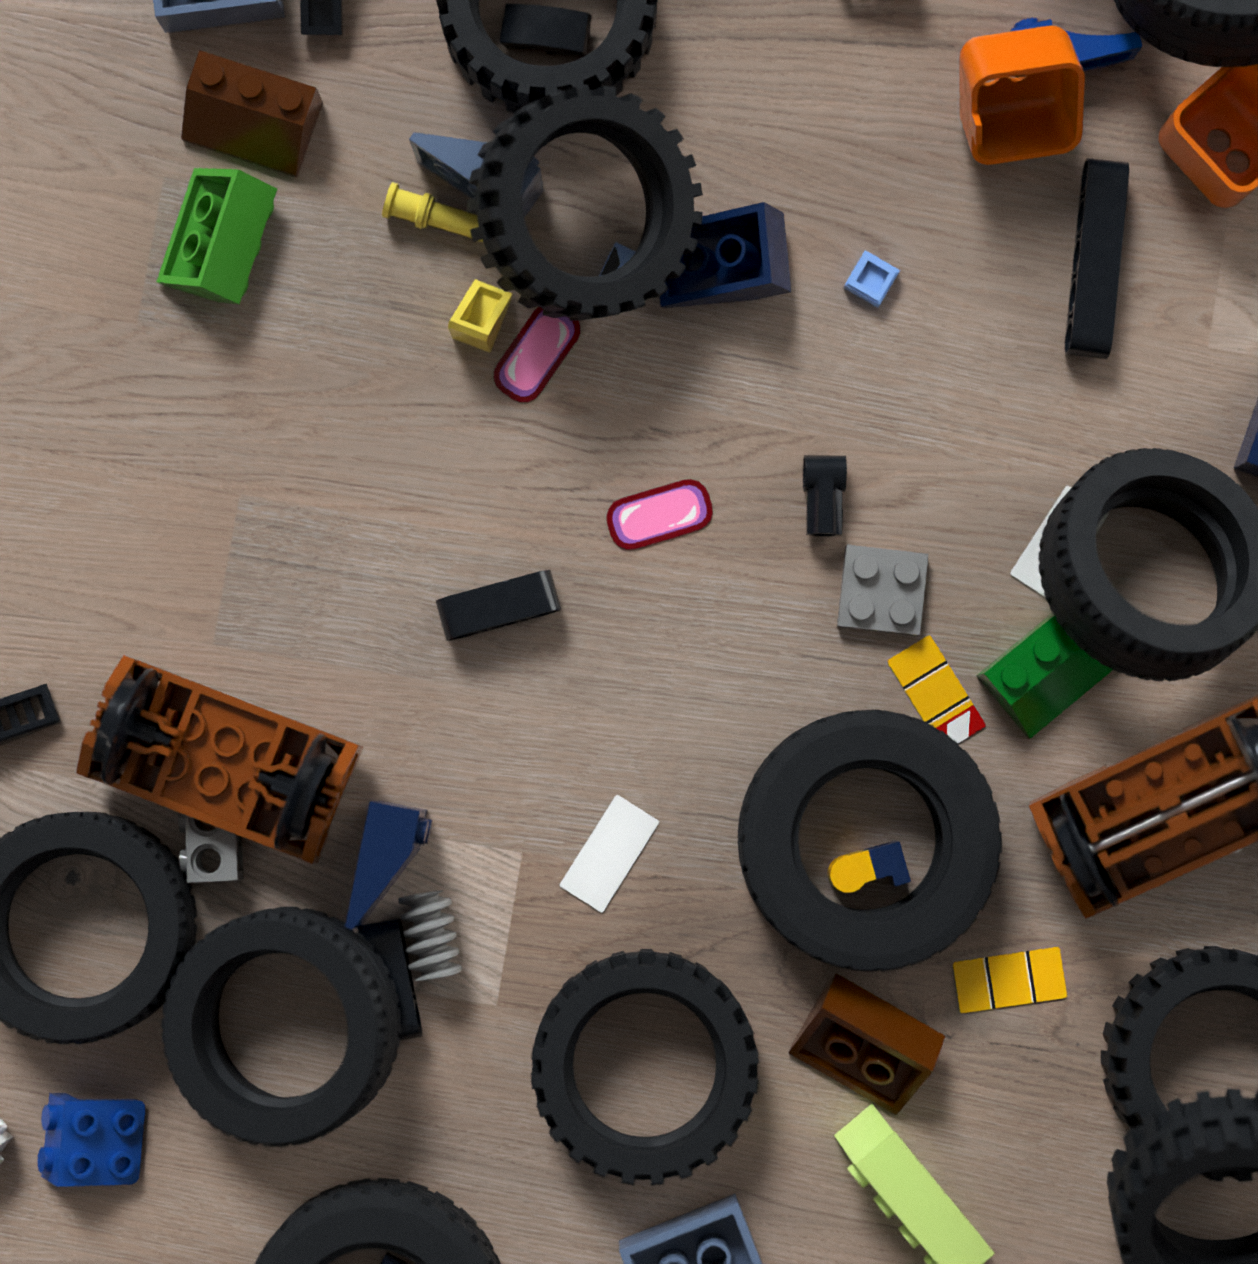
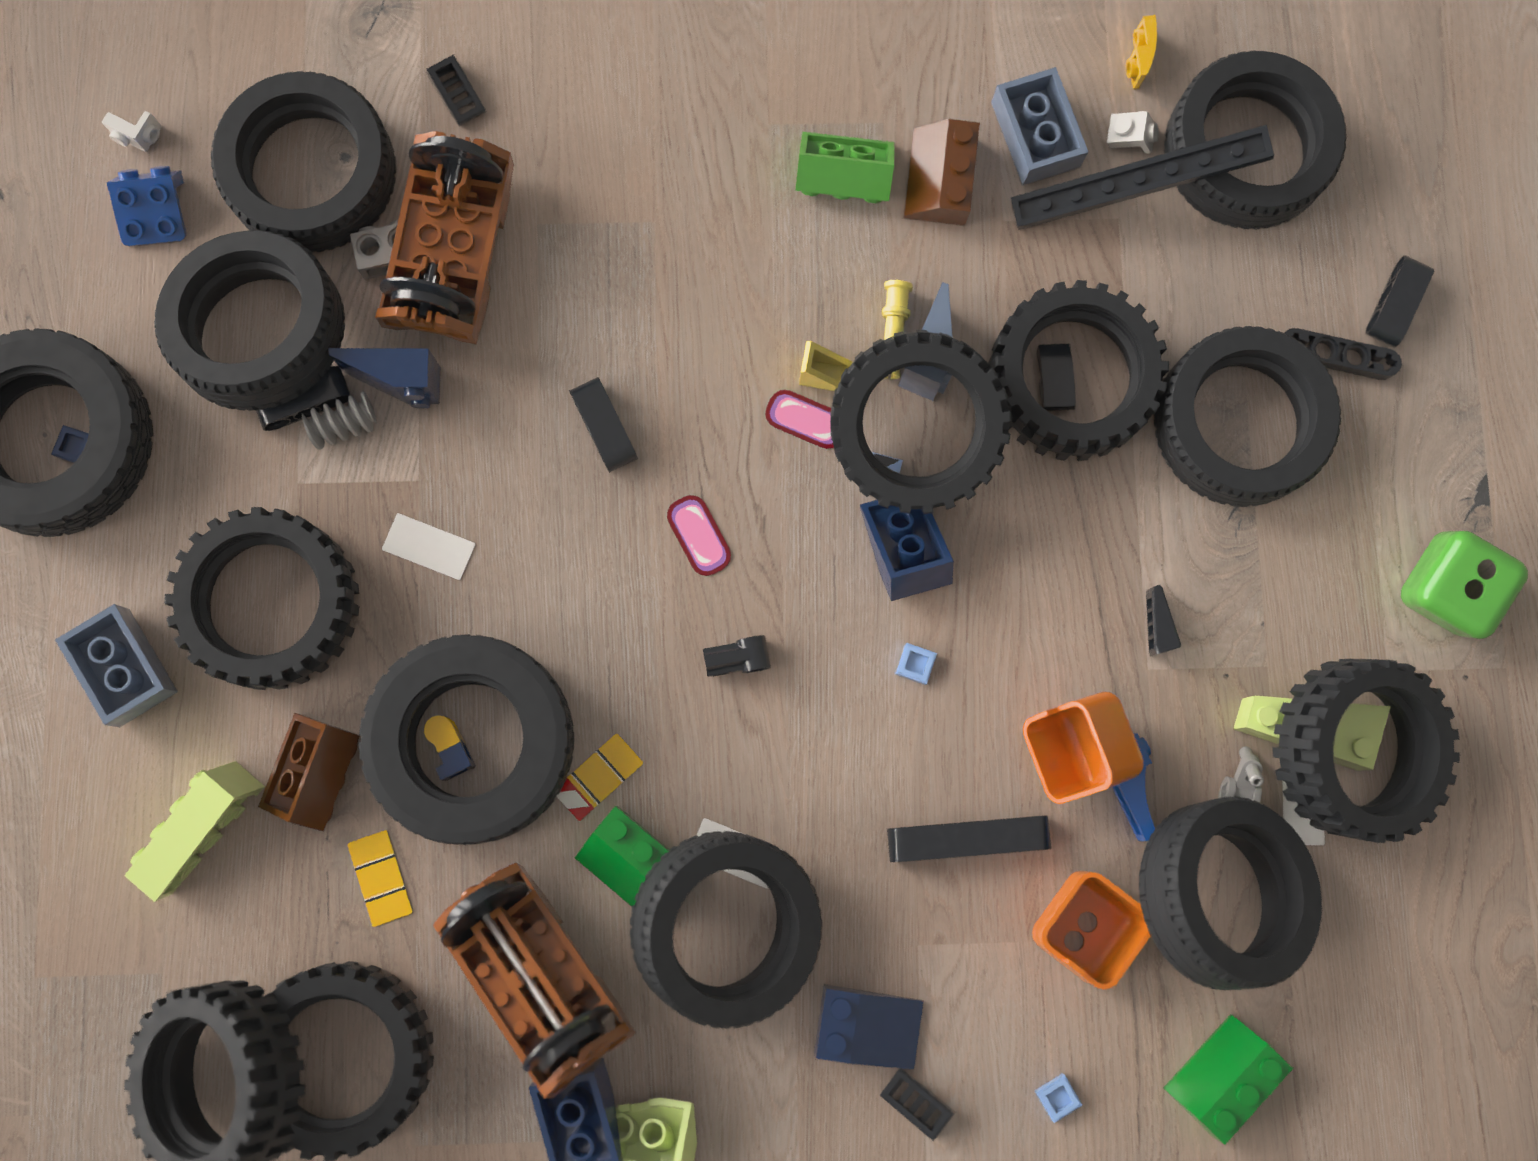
camera: 70 degrees right, 5 degrees down
light grey plate [837,544,929,636] -> none

